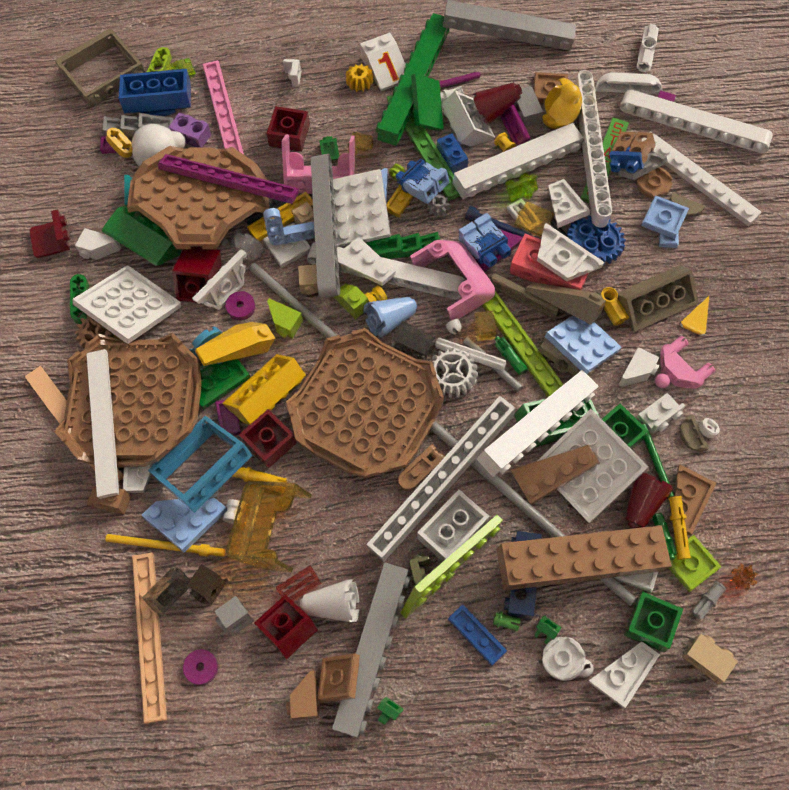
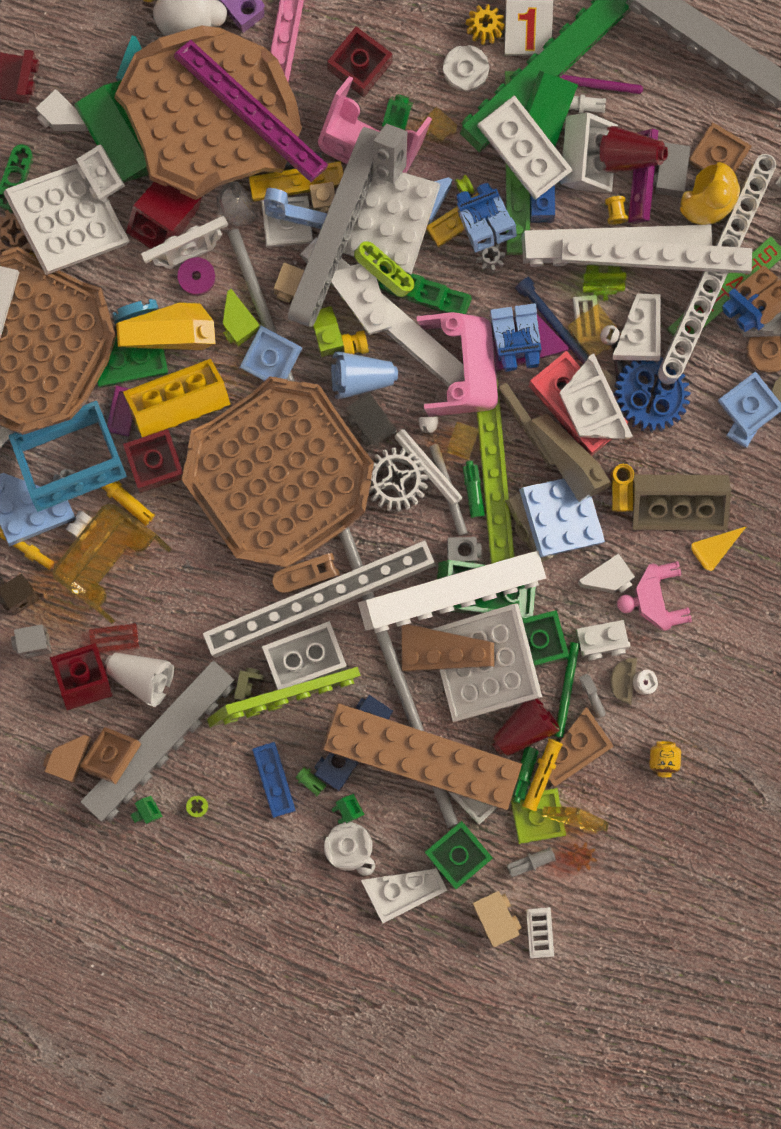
camera: 20 degrees right, 15 degrees up
none -> white bracket [76,145,125,202]
none -> lime bush [186,796,208,817]
none -> light blue tile [239,326,303,381]
none -> lime beam [354,241,414,297]
none -> light grey brick [372,124,408,183]
none -> white tile [443,45,489,92]
none -> light grey brick [447,537,481,563]
none -> white tile [477,95,573,200]
none -> white slope [525,907,554,958]
none -> clear yellow wing [542,806,609,834]
none -> white plate [561,237,752,274]
none -> light grey bar [579,673,606,718]
none -> white hinge [600,325,620,345]
none -> yellow head [649,741,681,777]

